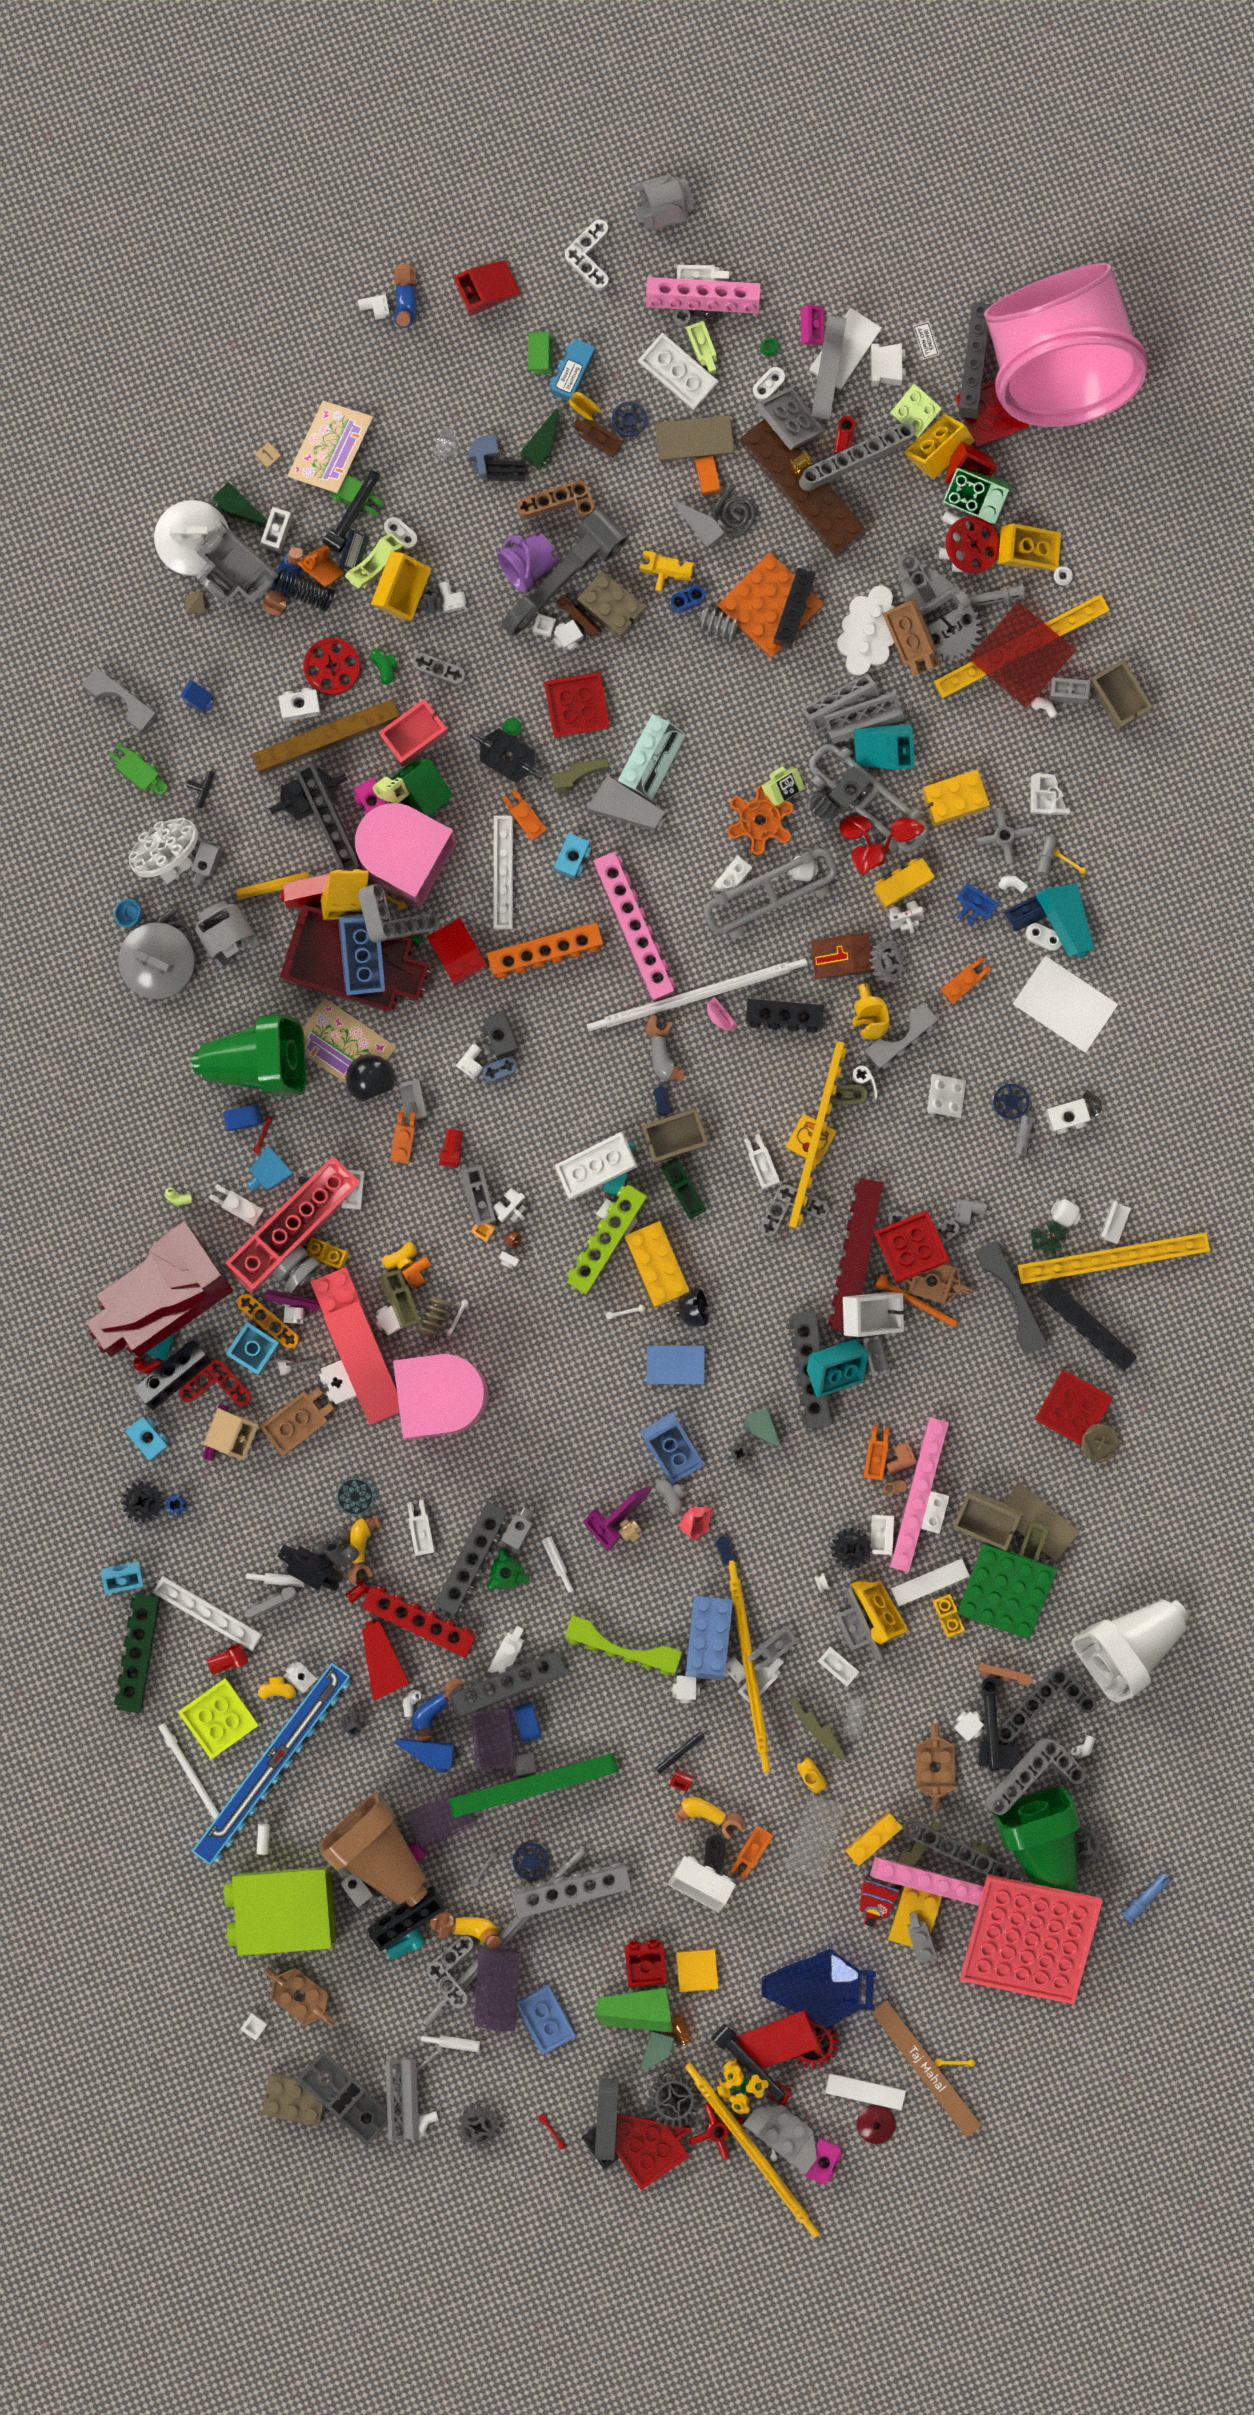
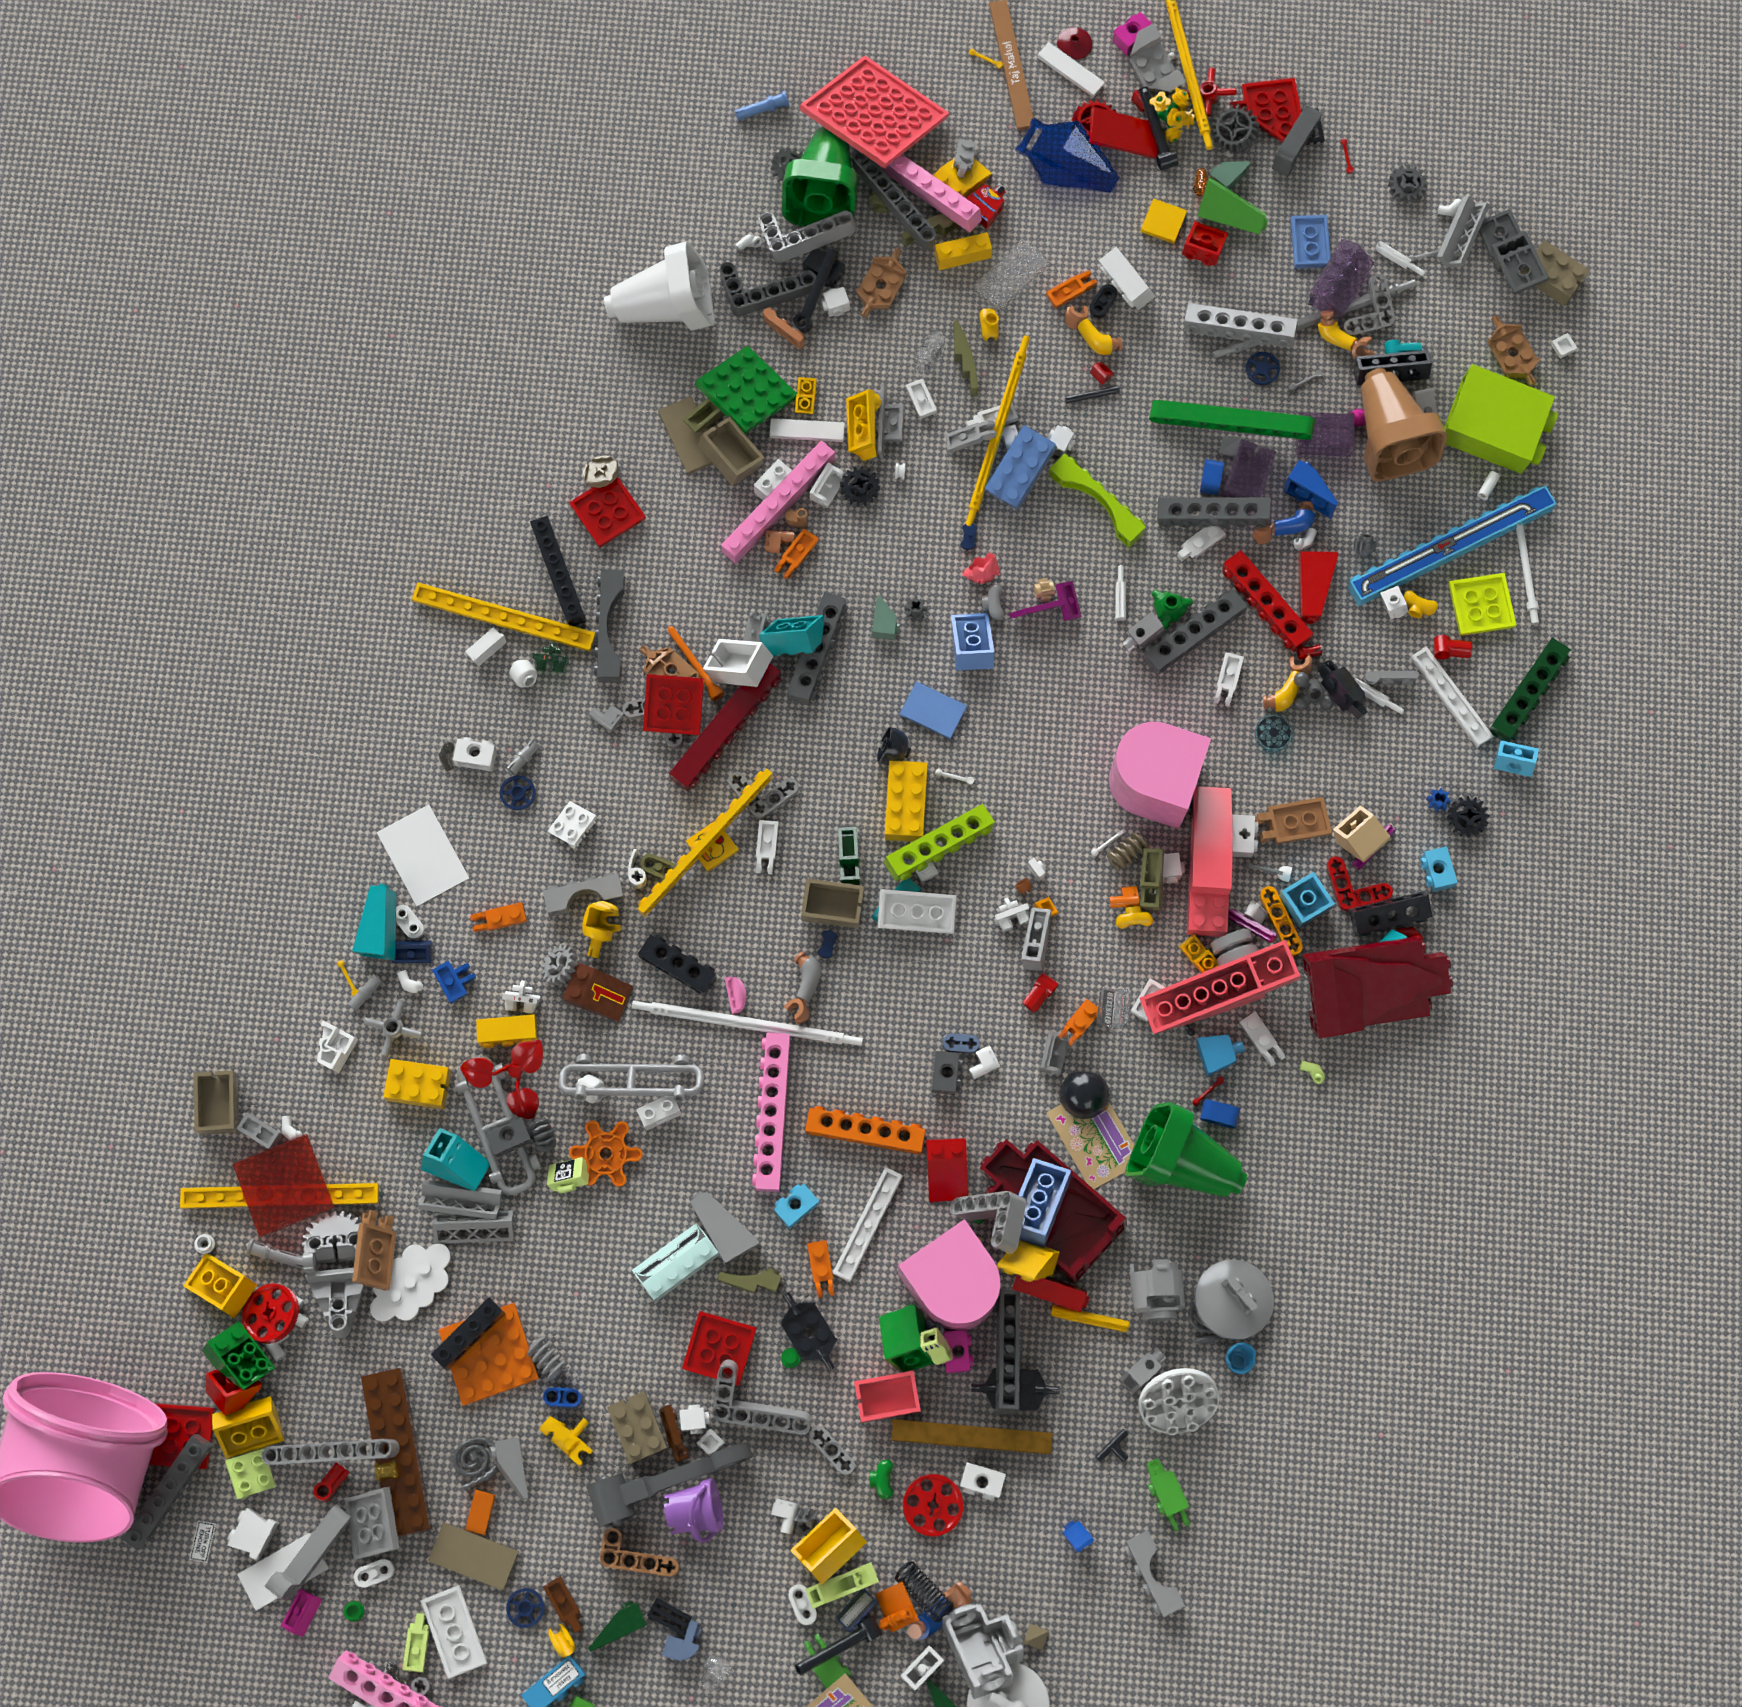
camera: 155 degrees left, 10 degrees down
none -> light grey beam [712,1360,812,1435]
none -> clear panel [1097,987,1130,1029]

